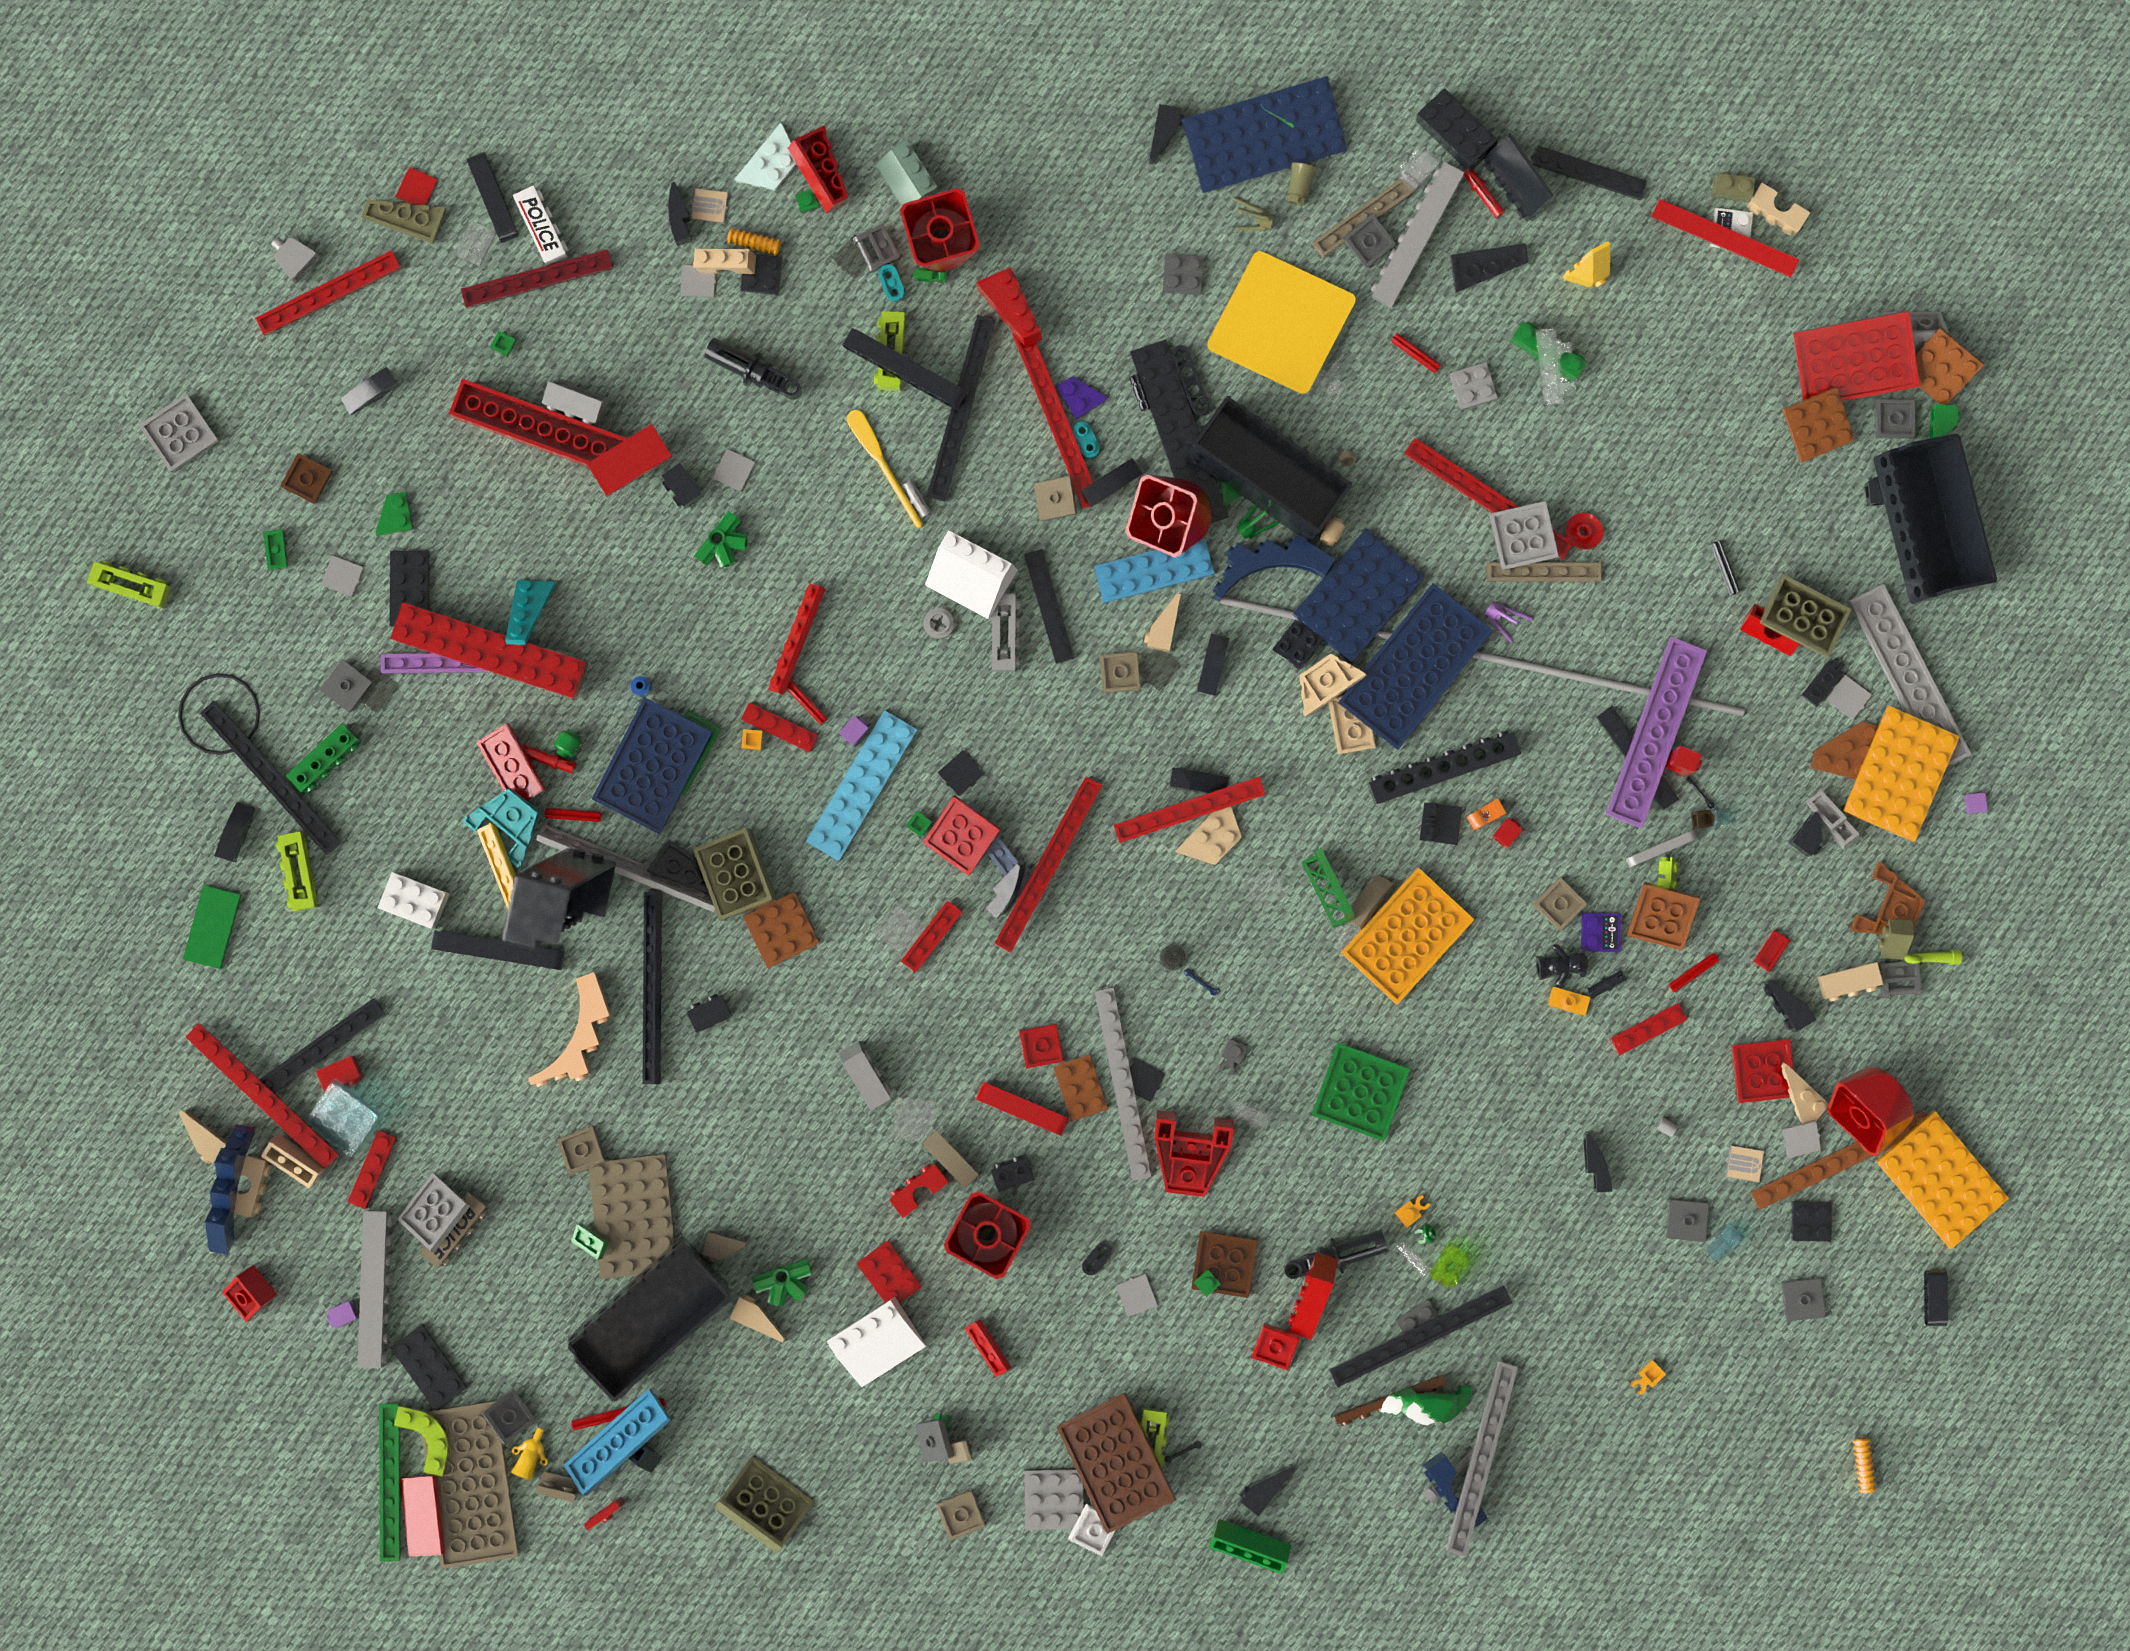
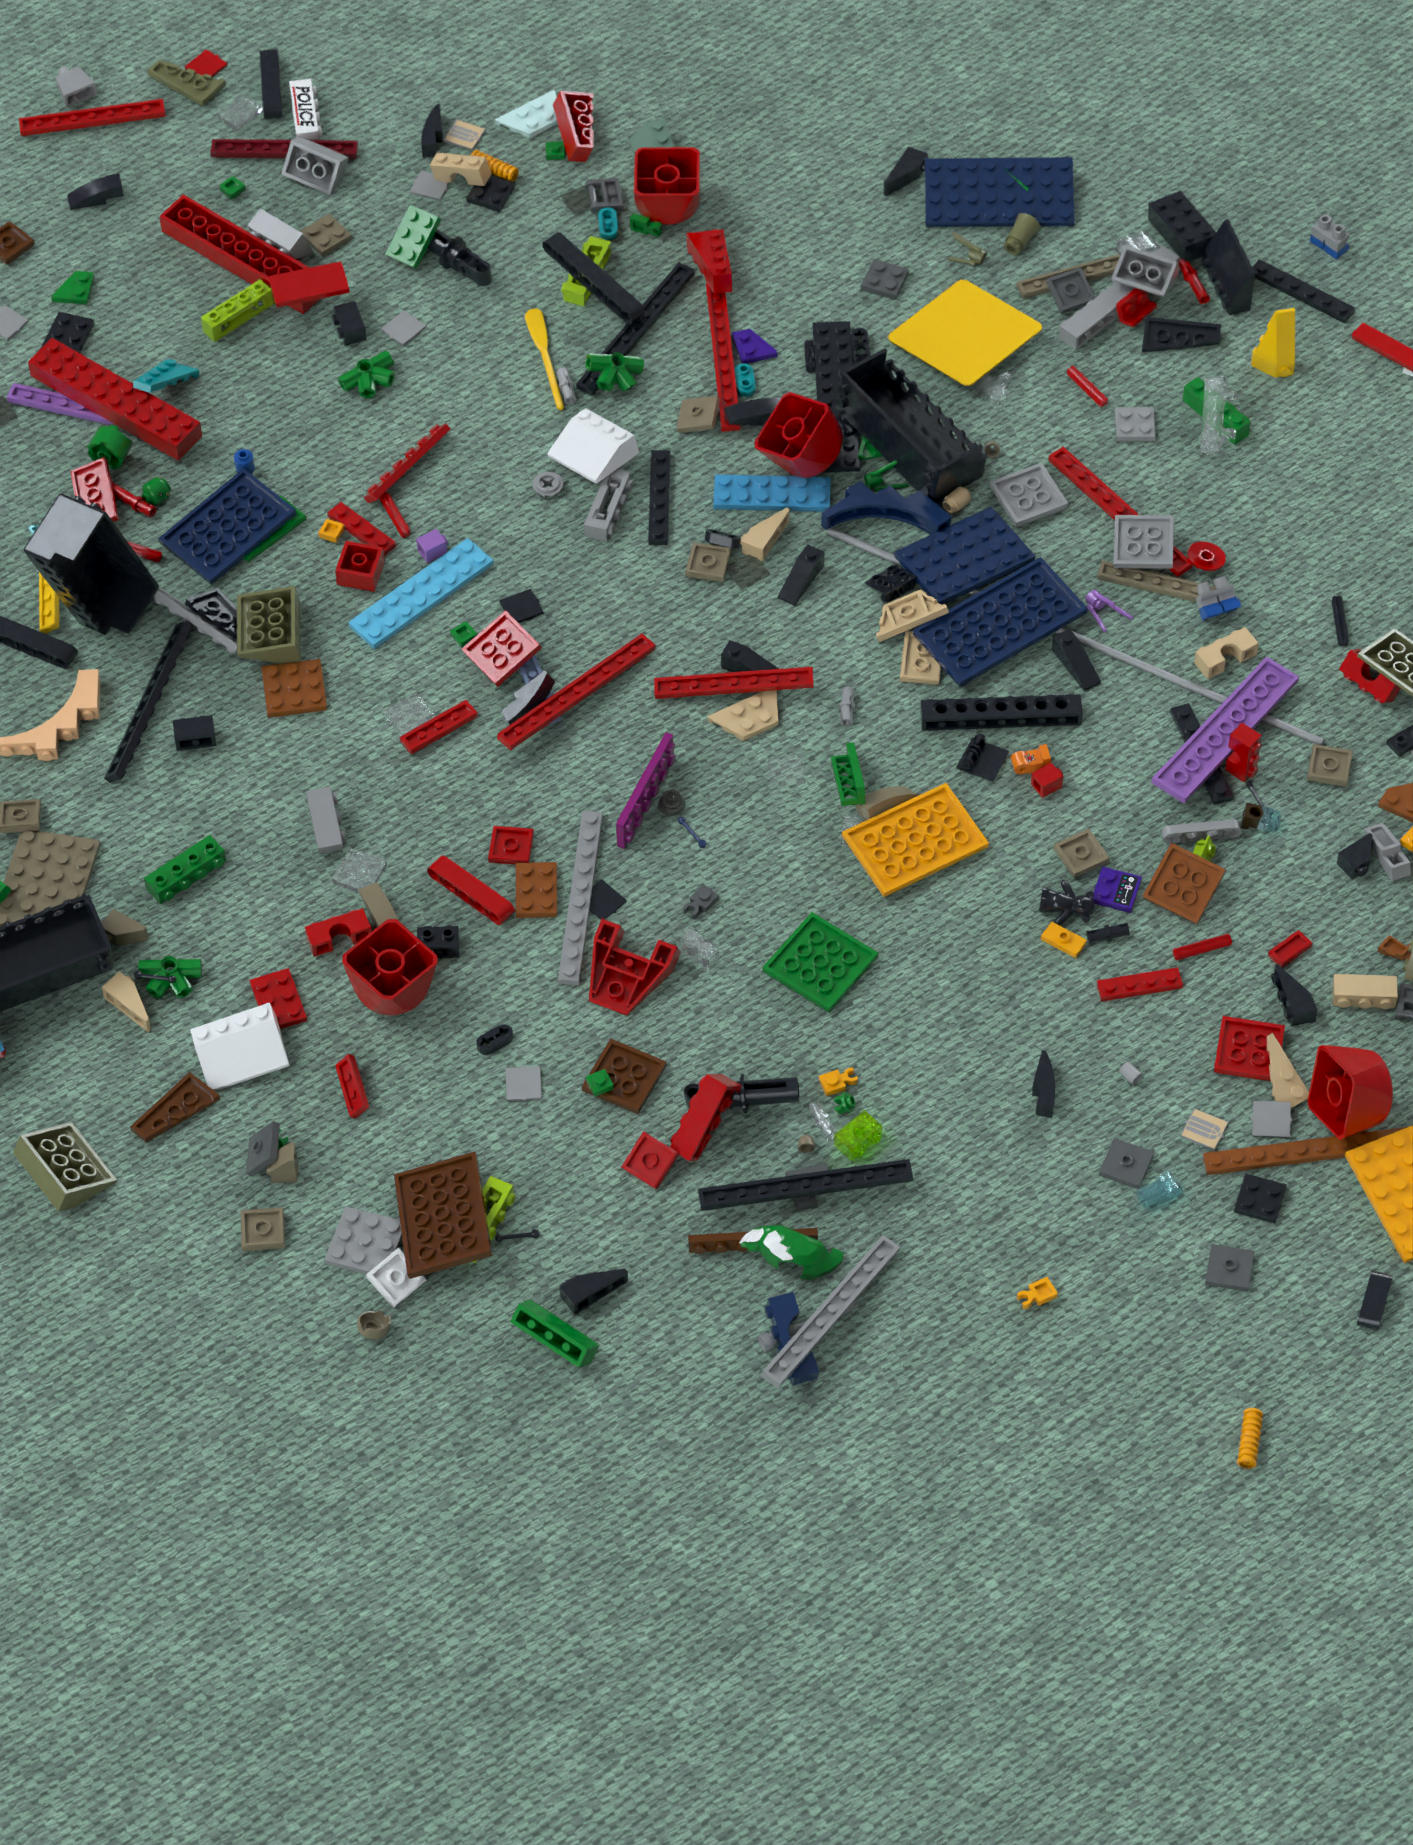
camera: 20 degrees right, 30 degrees down
none -> green brick [87,425,133,469]
none -> reddish brown wing [130,1072,220,1142]
none -> black hinge [134,970,176,983]
none -> green brick [144,835,226,904]
none -> lime brick [201,279,274,342]
none -> light grey slope [281,136,349,195]
none -> dark tan plate [300,213,352,257]
none -> red brick [335,541,385,592]
none -> dark tan hair [357,1310,391,1340]
none -> plate [385,205,442,269]
none -> green piece [585,352,644,392]
none -> magenta plate [616,732,676,849]
none -> black beam [704,529,741,548]
none -> dark tan hinge [798,1135,815,1153]
none -> light grey pin [839,687,855,726]
none -> light grey plate [990,463,1068,527]
none -> black slope [1052,628,1101,691]
none -> light grey slope [1111,245,1180,297]
none -> red bracket [1115,288,1157,327]
none -> tan arch [1194,627,1259,679]
none -> hips [1196,576,1241,621]
none -> dark tan plate [1307,744,1353,787]
none -> light grey hips [1310,214,1350,260]

